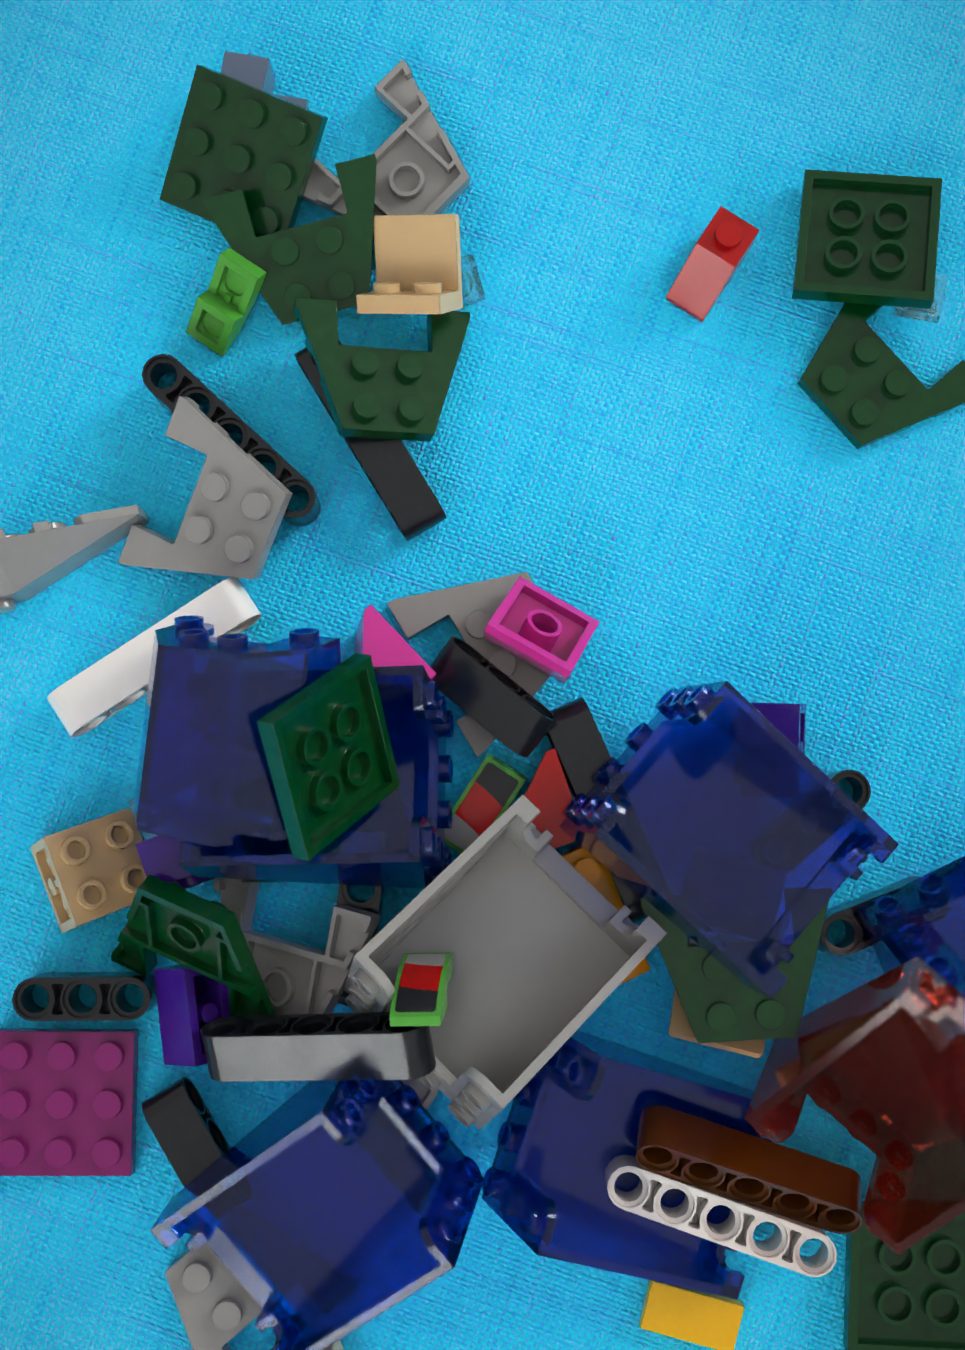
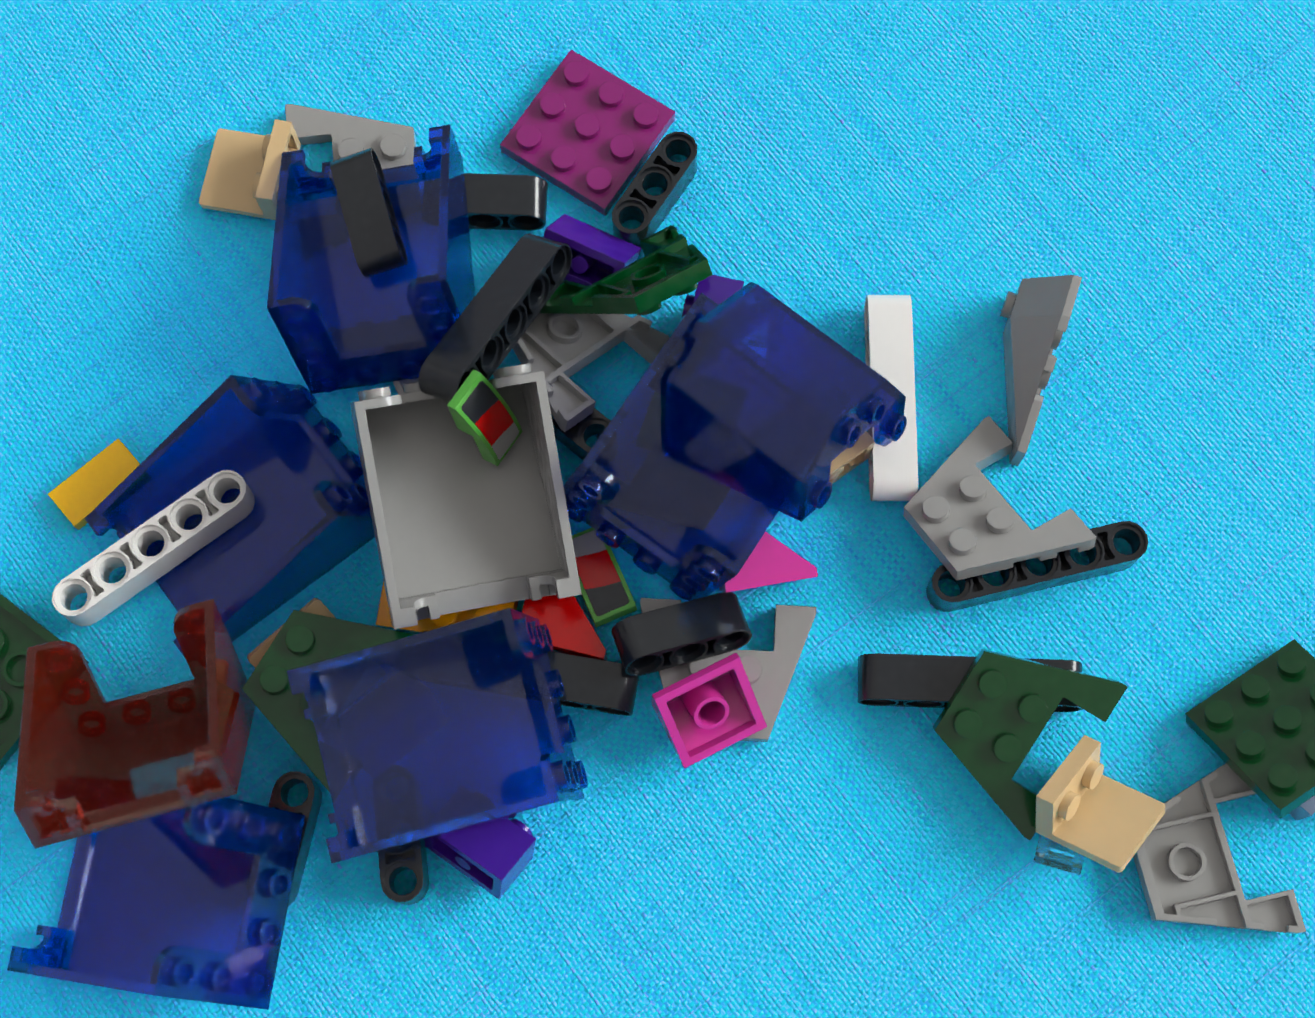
camera: 125 degrees right, 10 degrees down
tan bracket [30,808,147,933] -> none
bright green slope [186,248,267,357] -> none
dark green wing [202,154,377,325] -> none
dark green plate [257,653,400,861] -> none
reddish brown beam [635,1105,863,1234] -> none
none -> black beam [330,148,408,278]

